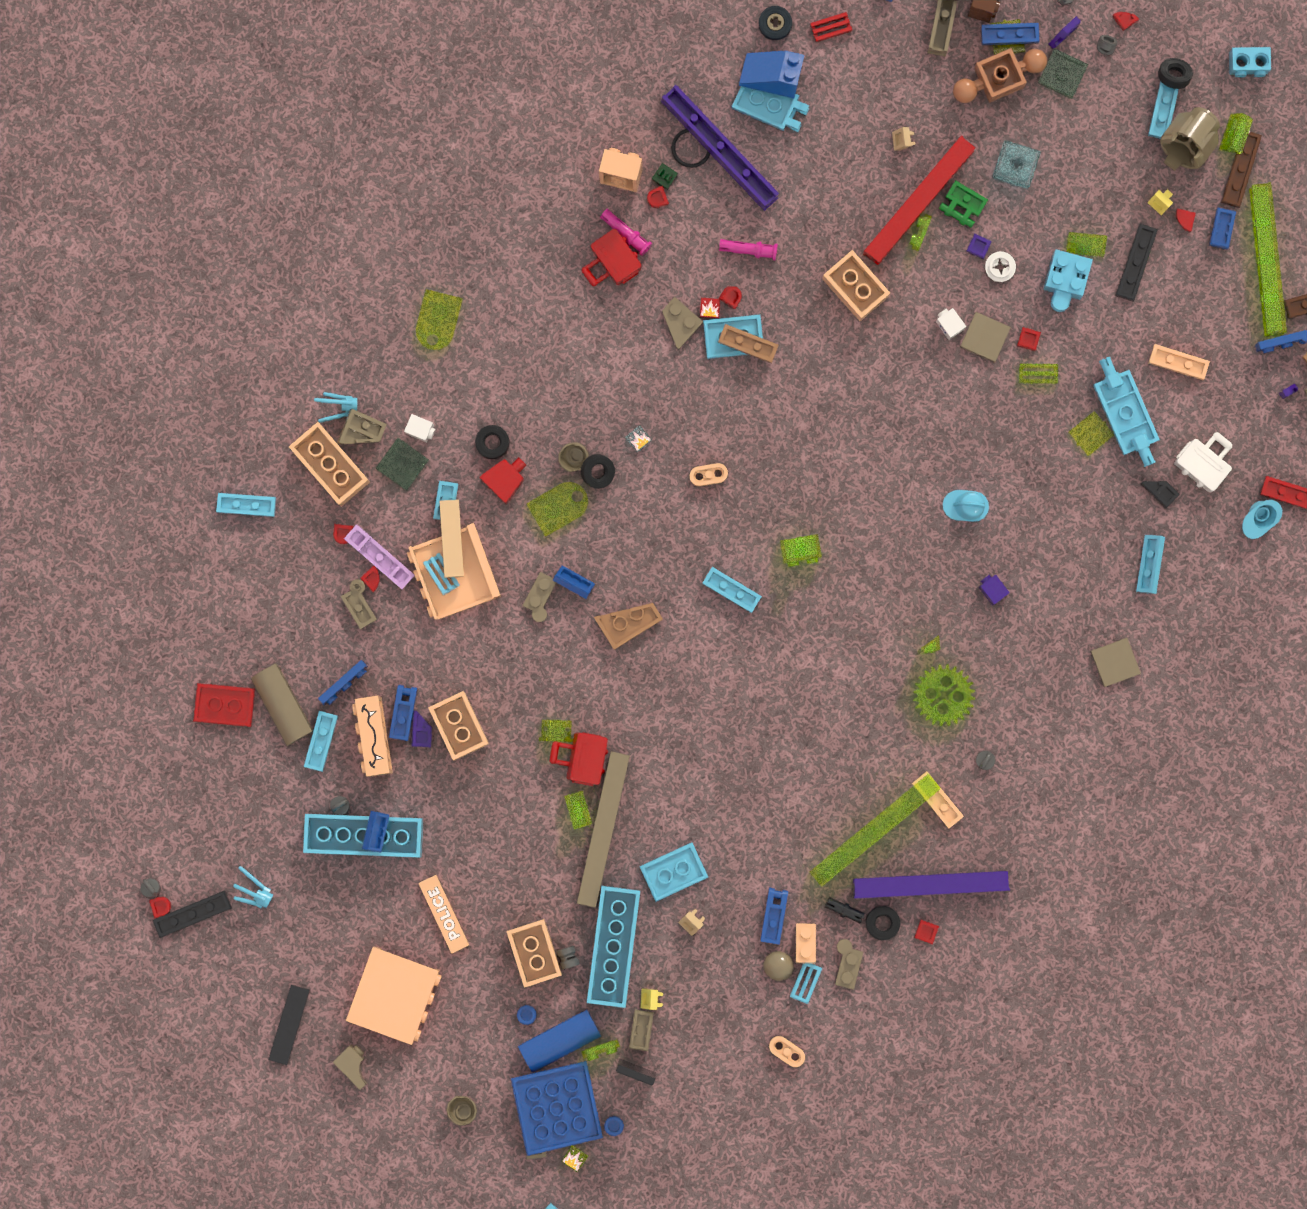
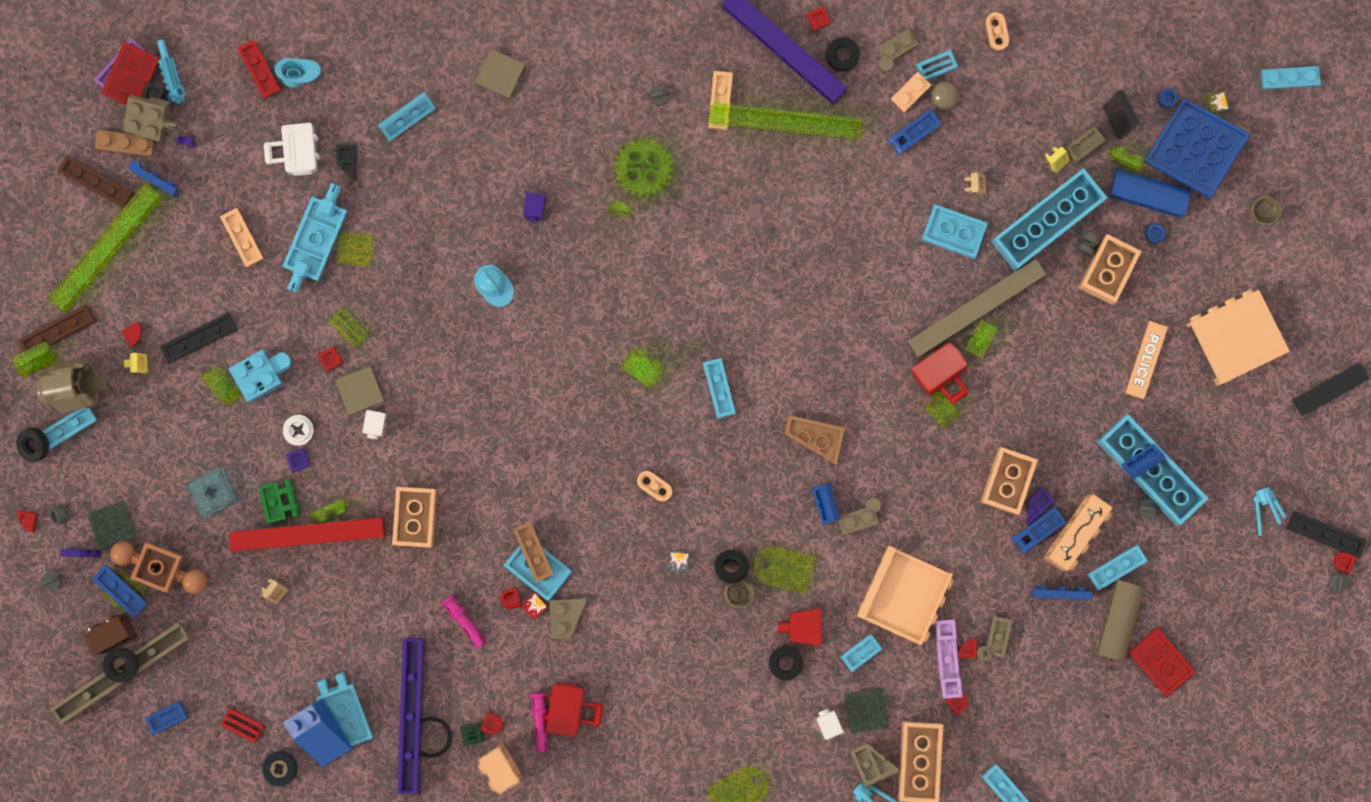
camera: 140 degrees left, 0 degrees up
dark tan arch [333,1044,367,1090] -> none
medium azure tile [423,553,460,596] -> none
tan tile [439,500,464,578] -> none
black pin [824,897,865,924] -> none
blue plate [1209,208,1236,250] -> none

